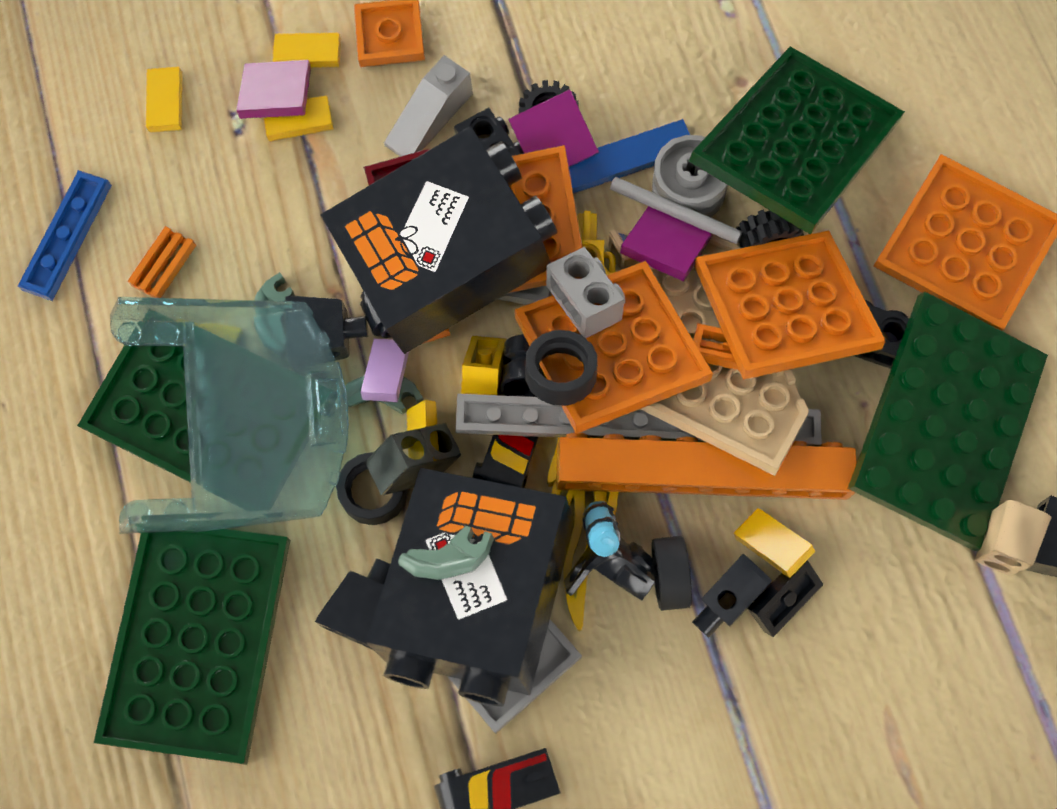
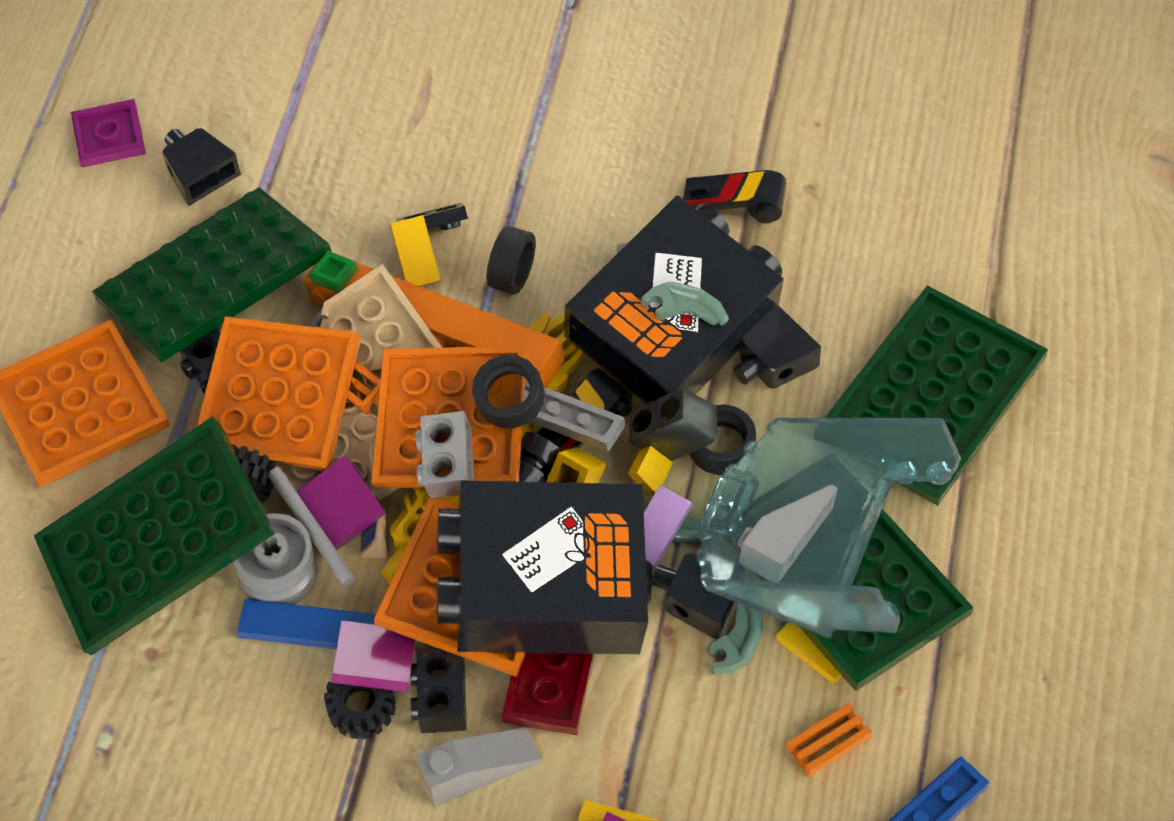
camera: 155 degrees left, 15 degrees down
black piece [564,501,655,600] -> none
black torso [692,553,772,638] -> none
tan piece [974,500,1051,576] -> none
none -> green tile [309,251,358,293]
none -> light grey slope [738,484,838,585]

